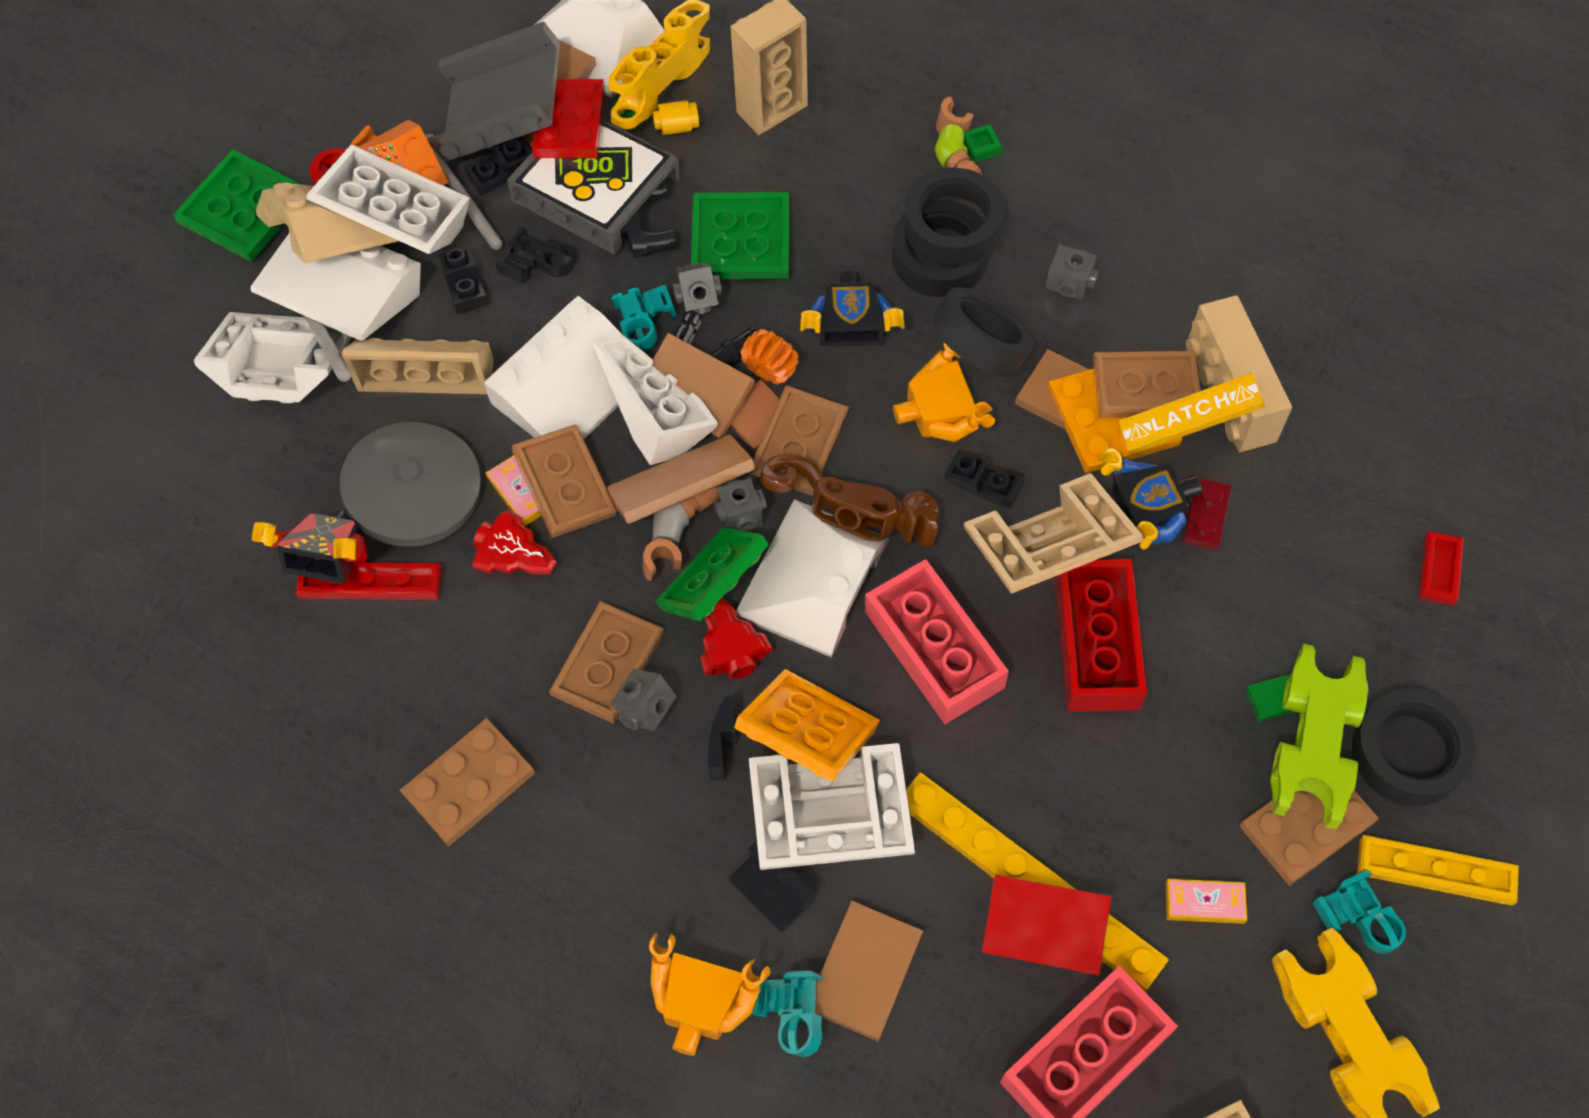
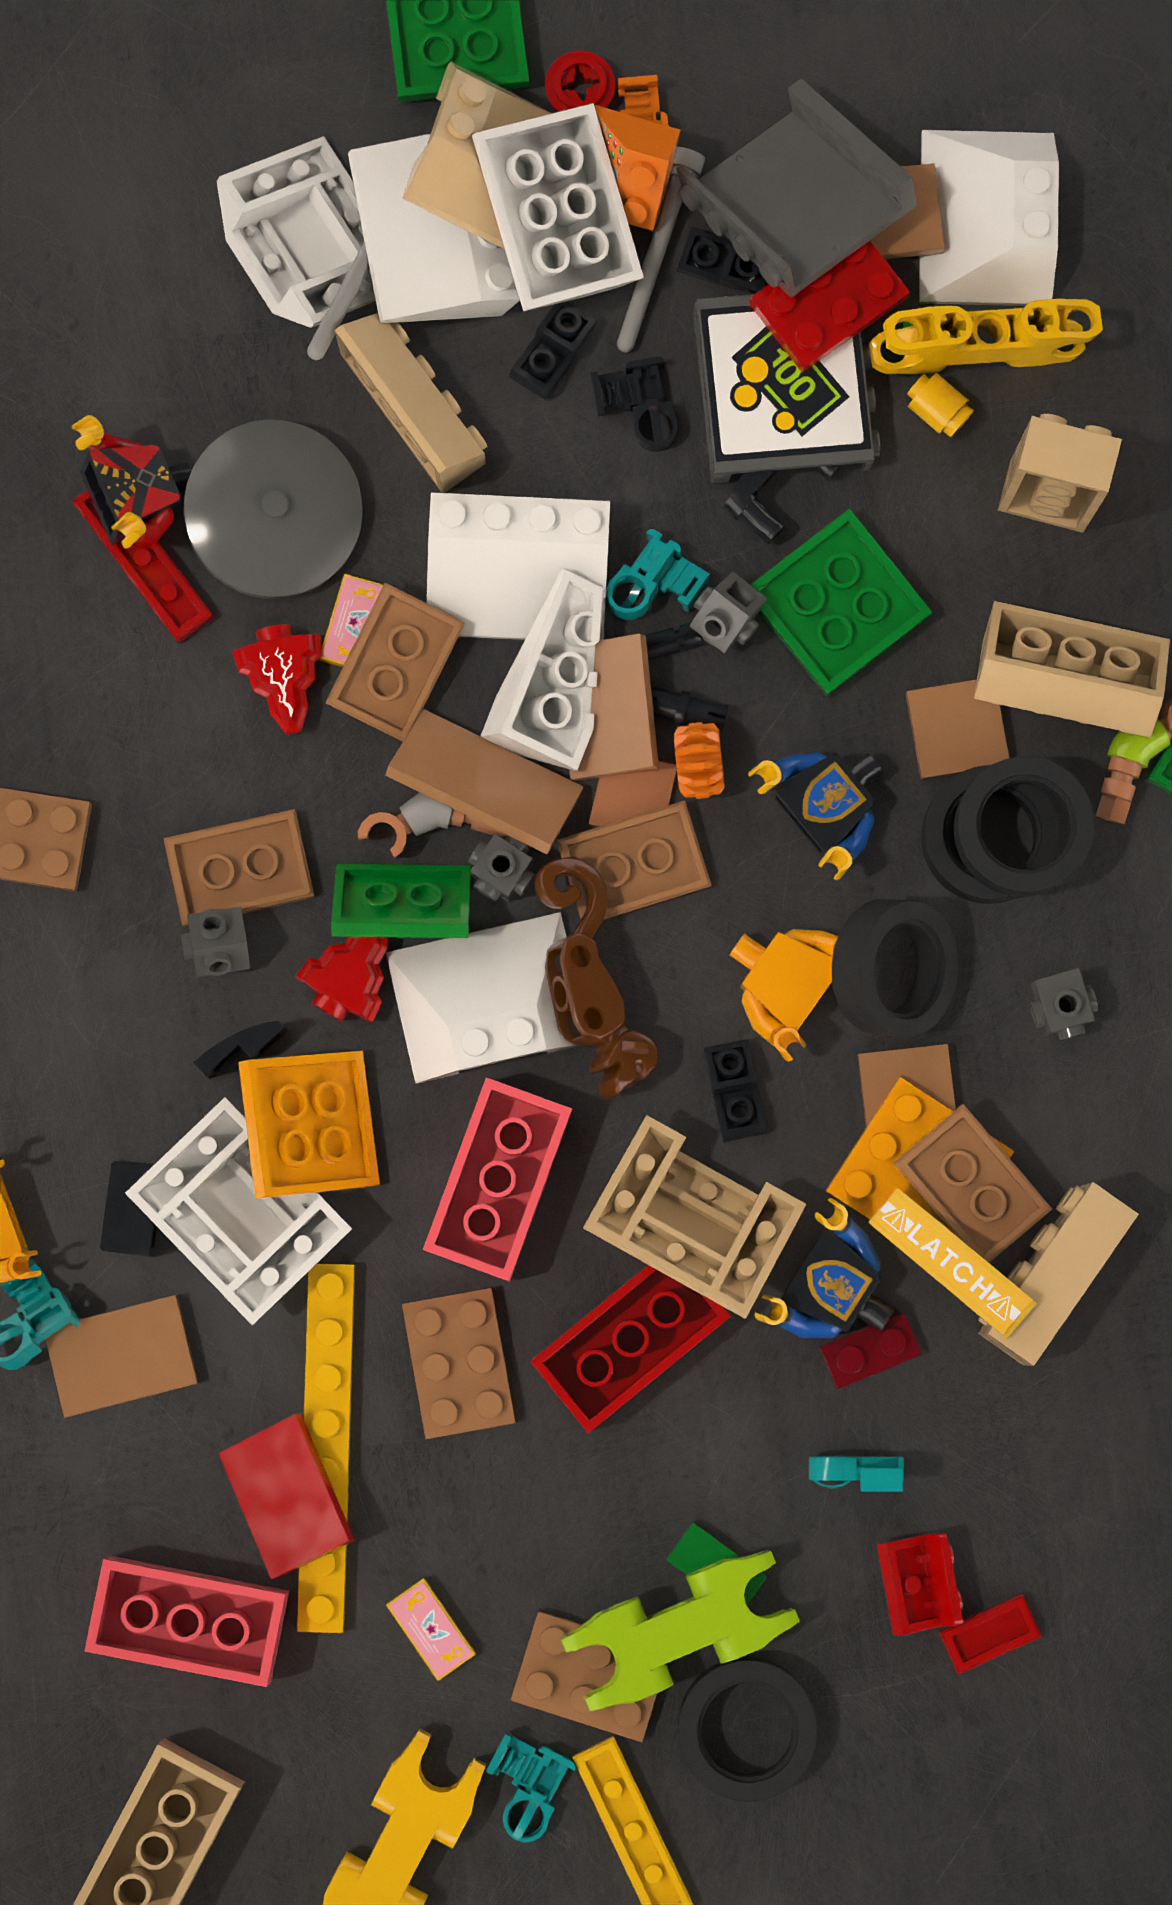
camera: 50 degrees right, 20 degrees up
none -> medium nougat plate [402,1288,516,1439]
none -> teal piece [809,1456,904,1492]
none -> red bracket [877,1533,963,1635]
none -> medium nougat tile [905,680,1009,781]
none -> tan brick [974,601,1170,737]

